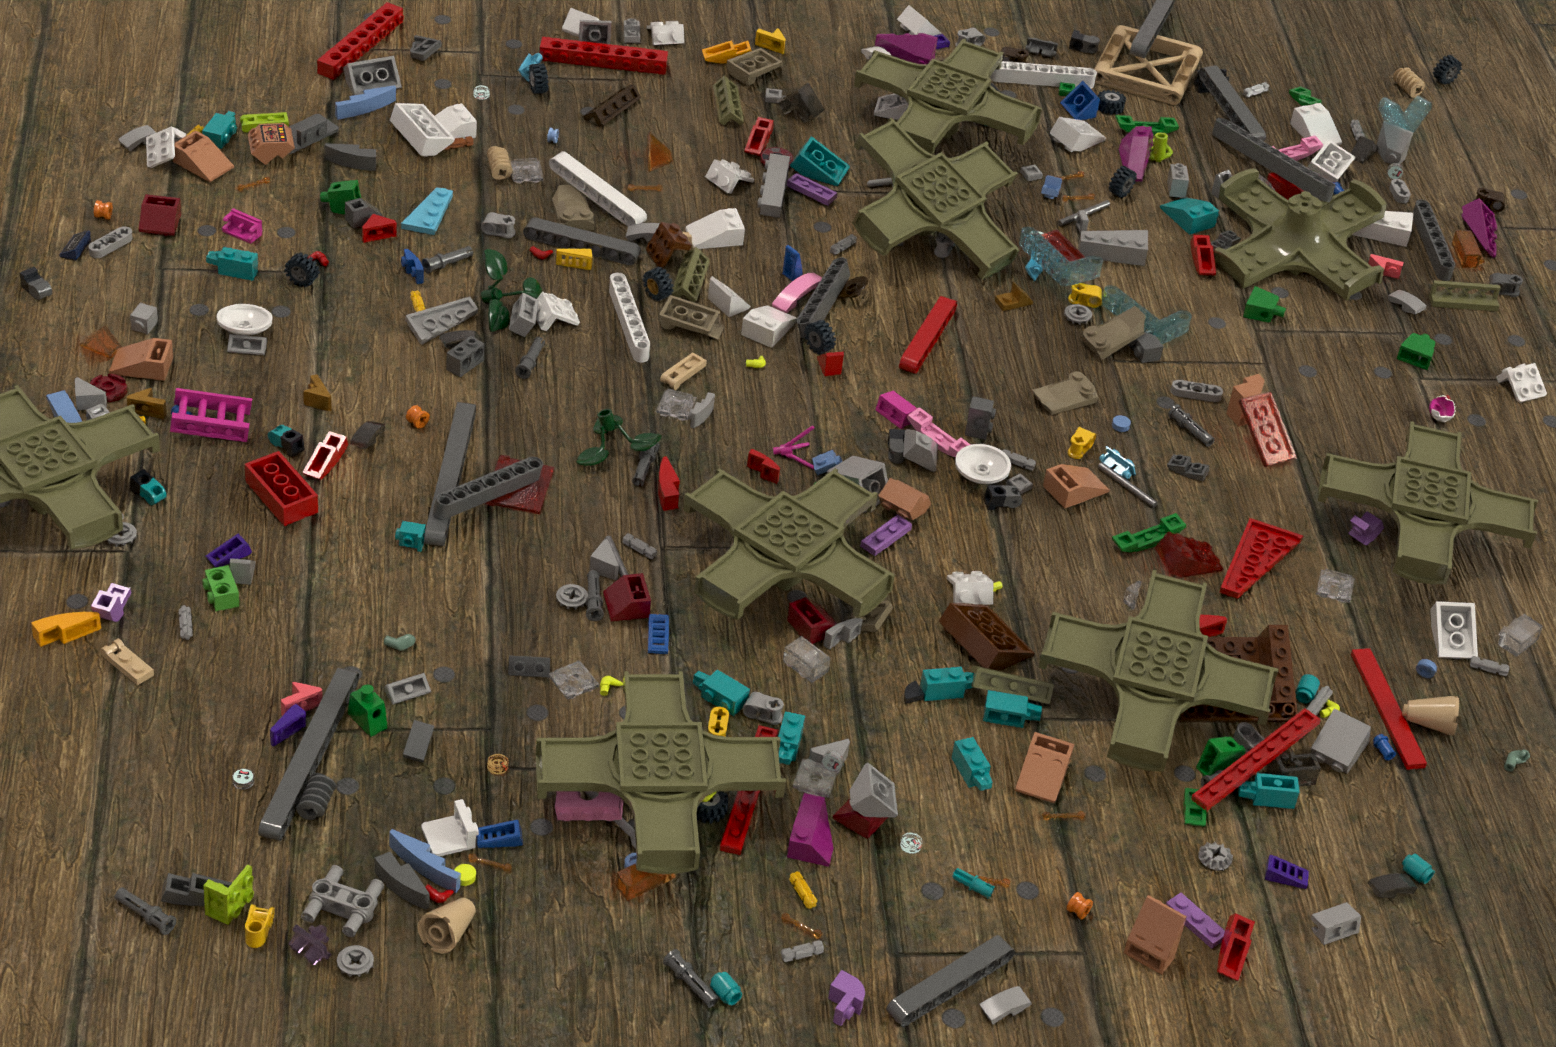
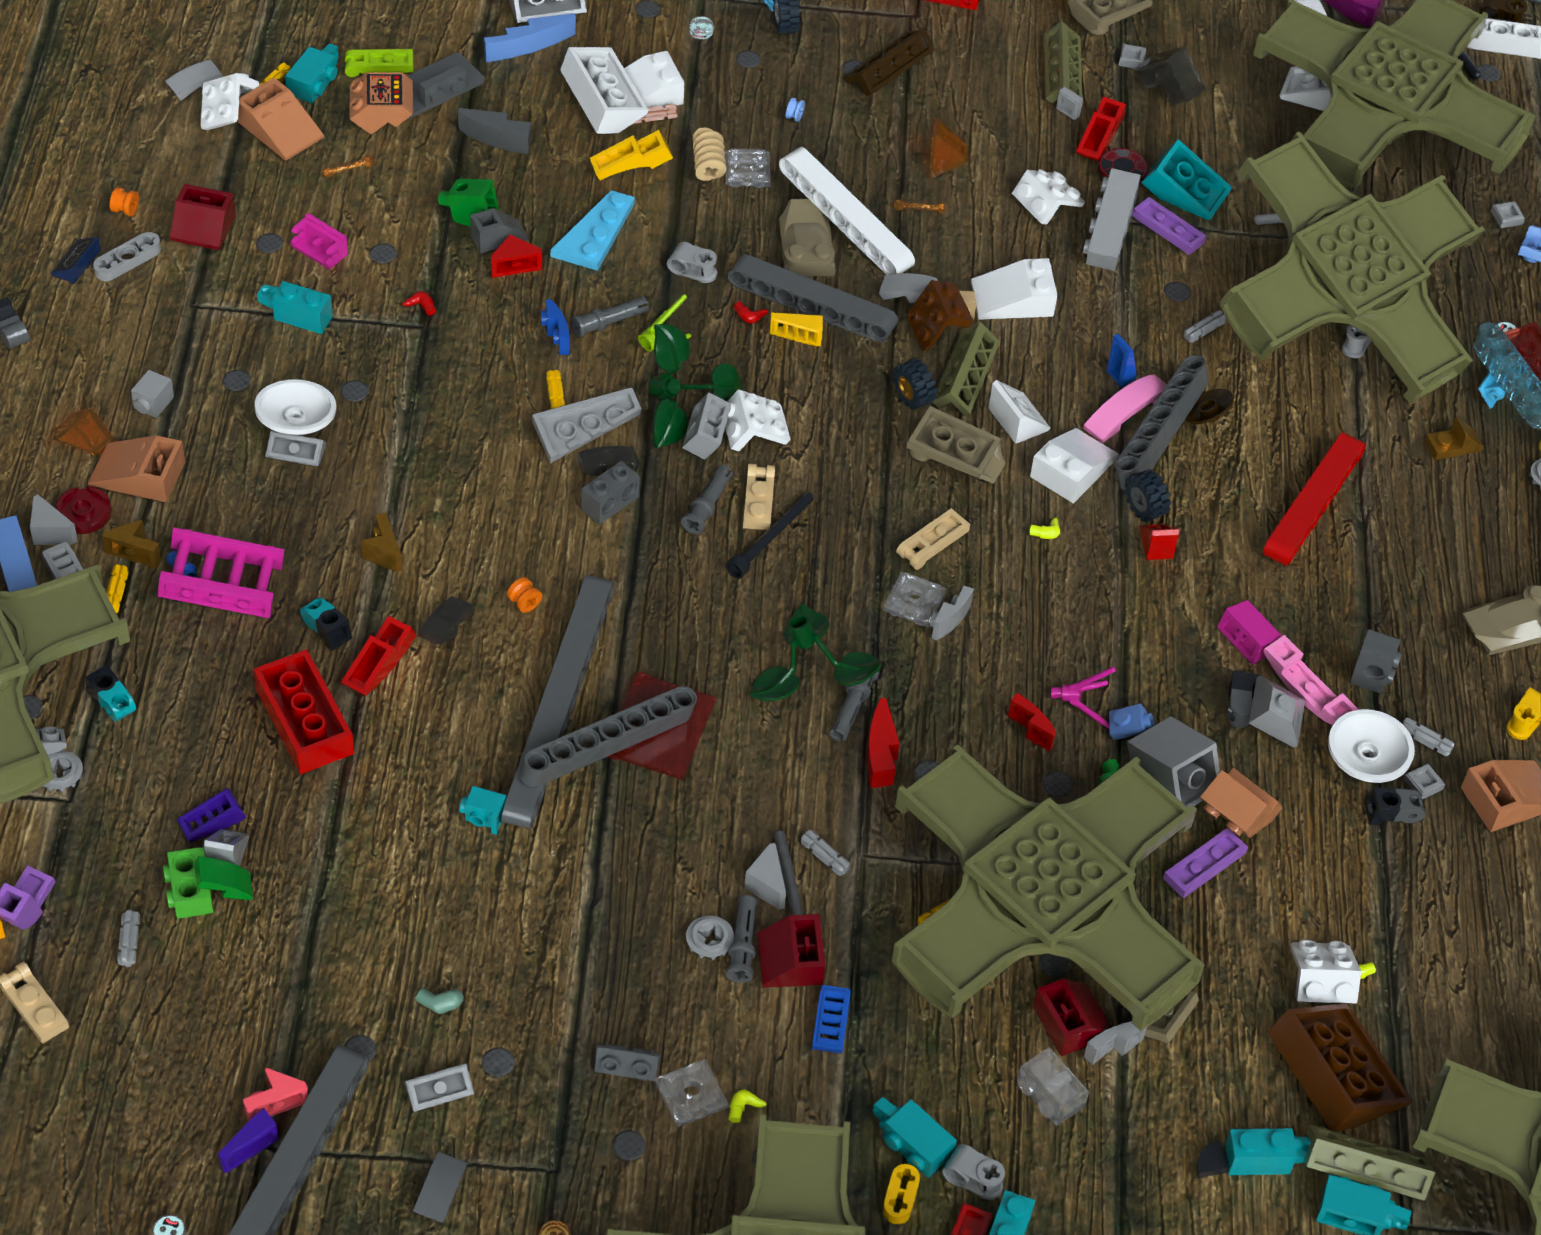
camera: 10 degrees right, 10 degrees up
black wheel [284,253,320,287] -> none
green torso [347,684,388,737] -> none
white beam [609,273,650,363] -> none
none -> green slope [194,856,253,900]
none -> yellow slope [590,130,673,181]
none -> lime plant [638,294,691,352]
none -> black piece [726,492,814,579]
none -> tan plate [743,463,775,530]
none -> light grey tile [1056,87,1083,120]

